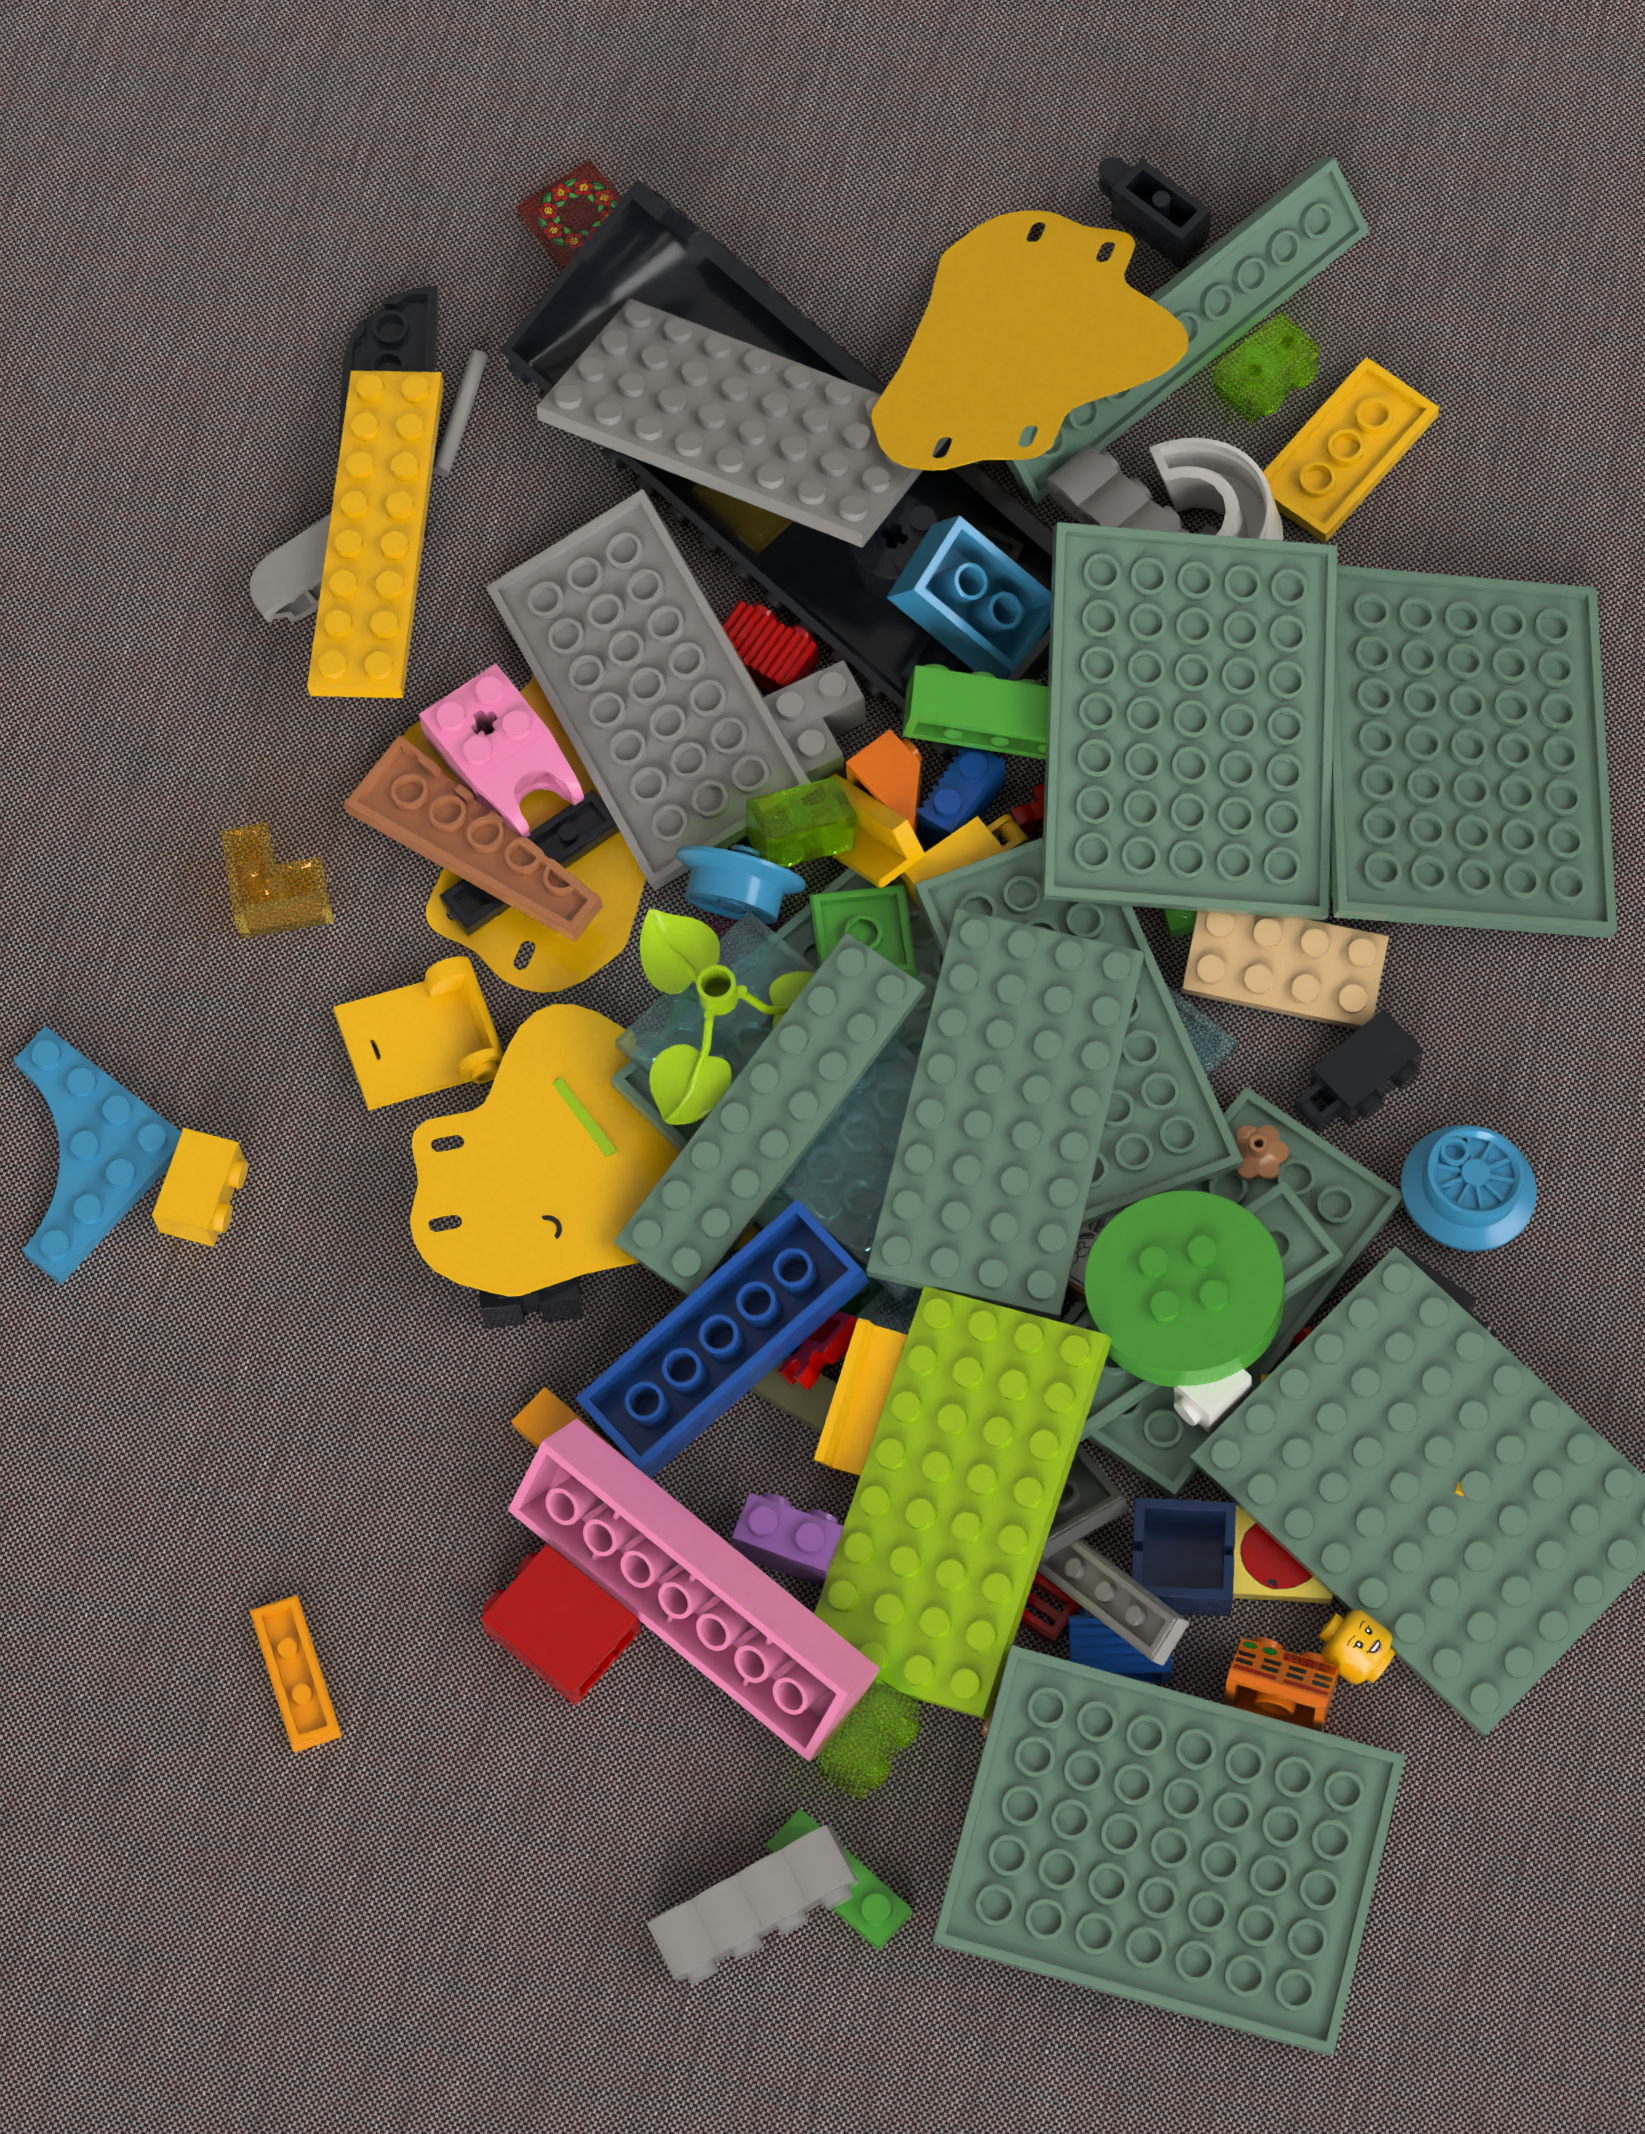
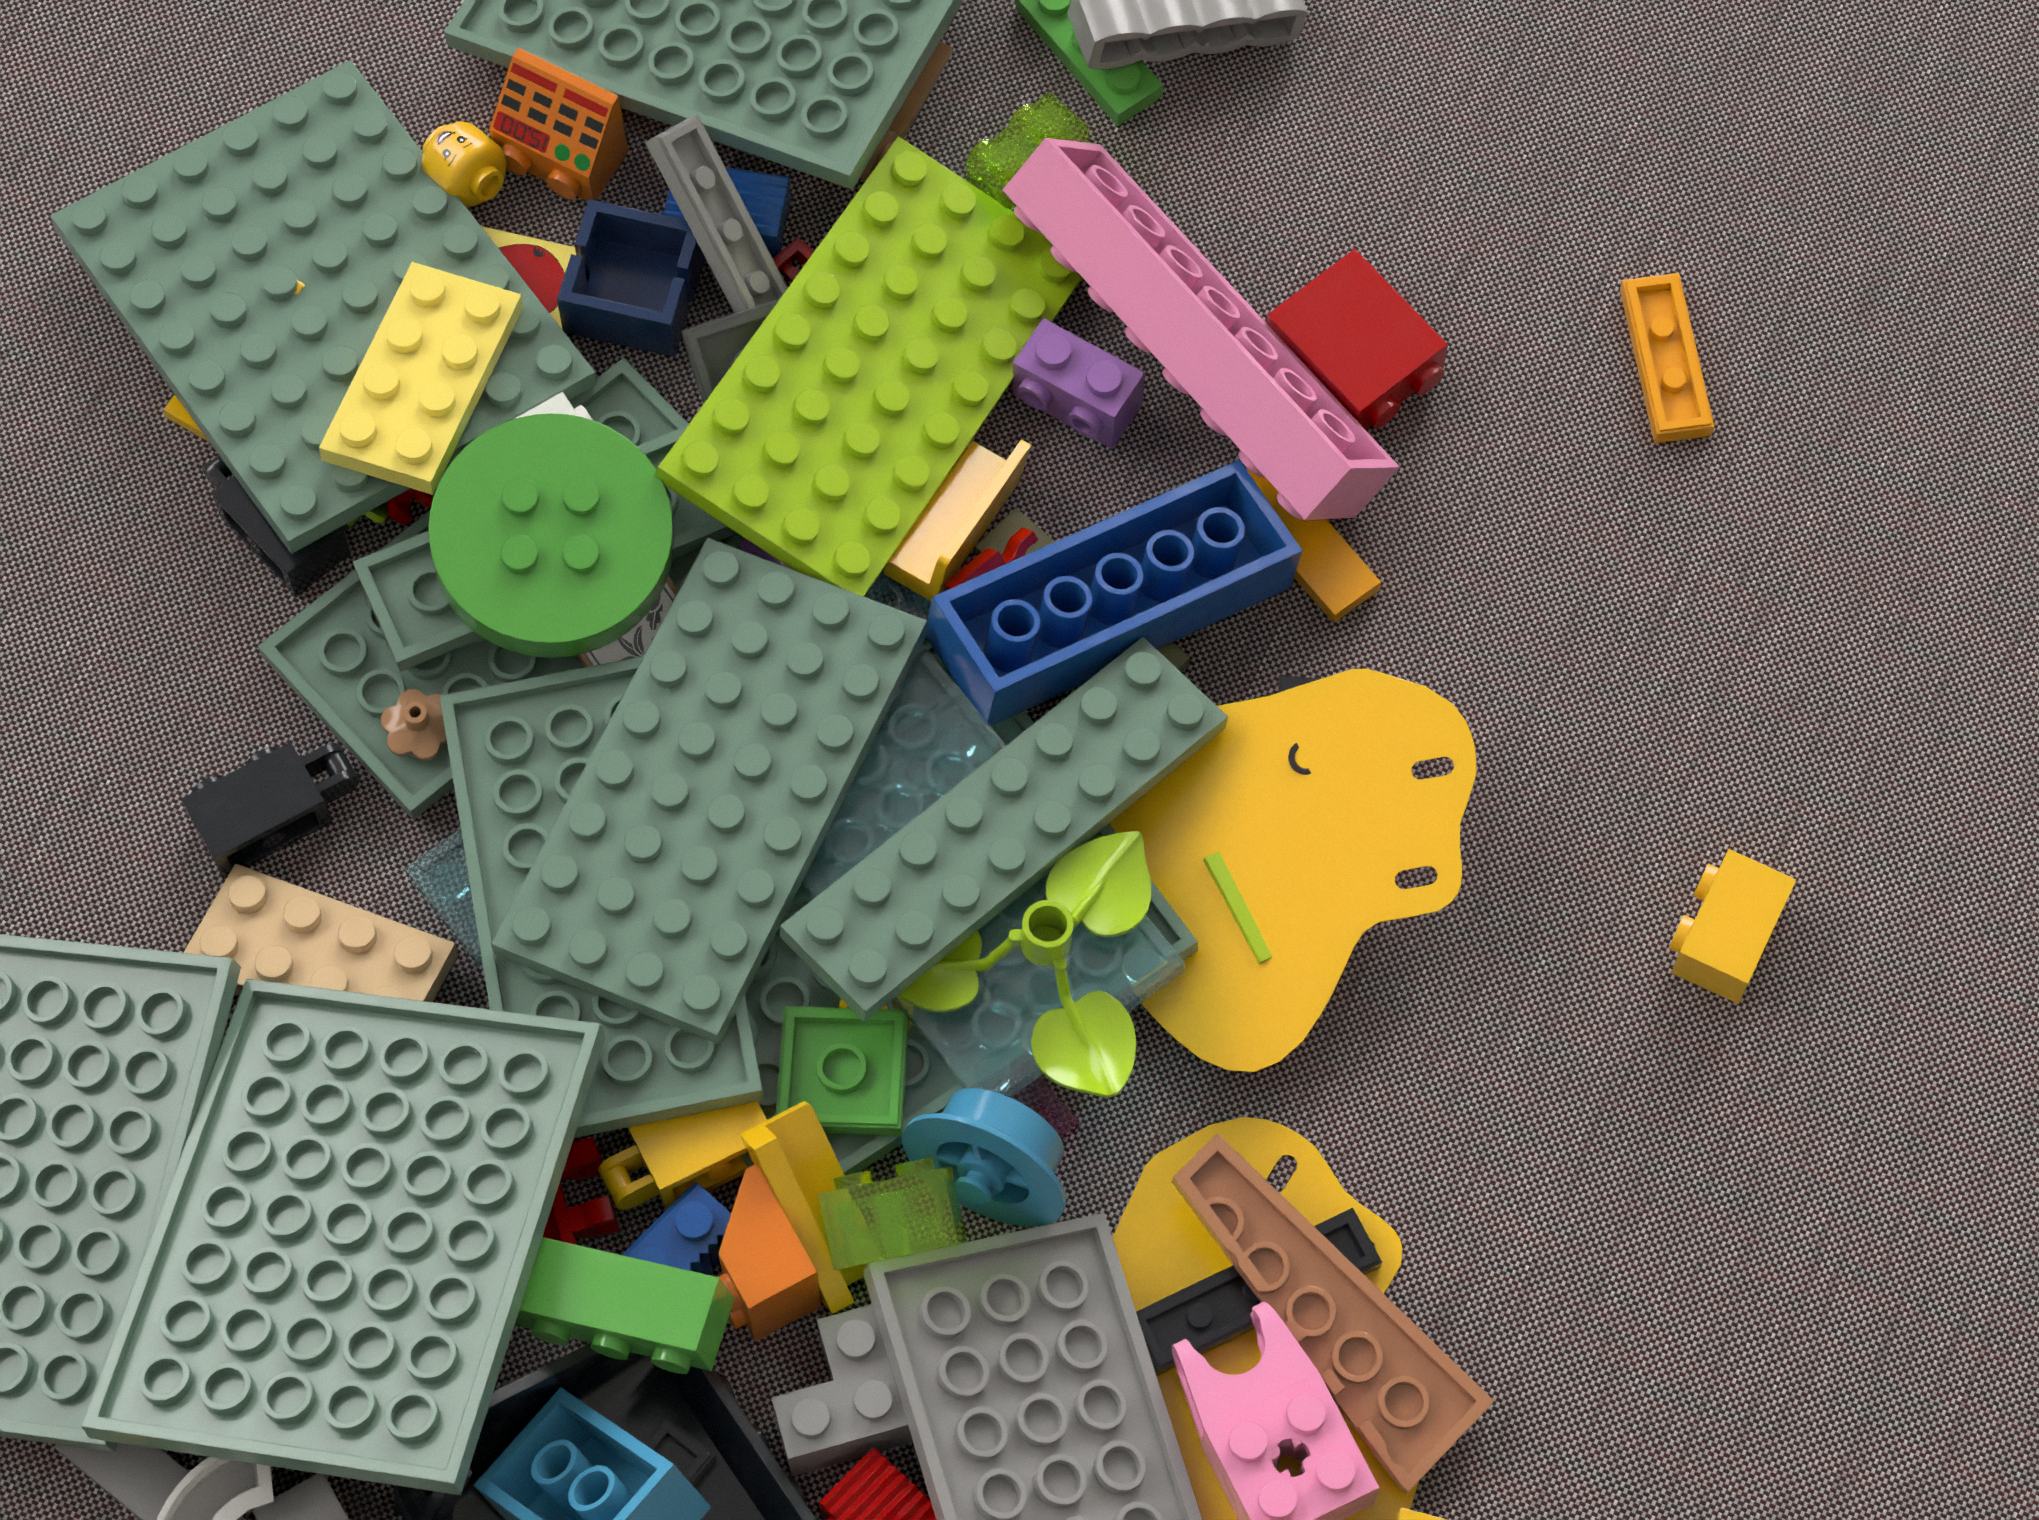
camera: 175 degrees left, 0 degrees up
dark azure plate [13,1026,182,1285] -> none
clear yellow brick [221,822,335,939] -> none
yellow door [333,956,504,1111] -> none
dark azure wheel [1400,1125,1537,1252] -> none
none -> light yellow plate [319,262,523,495]

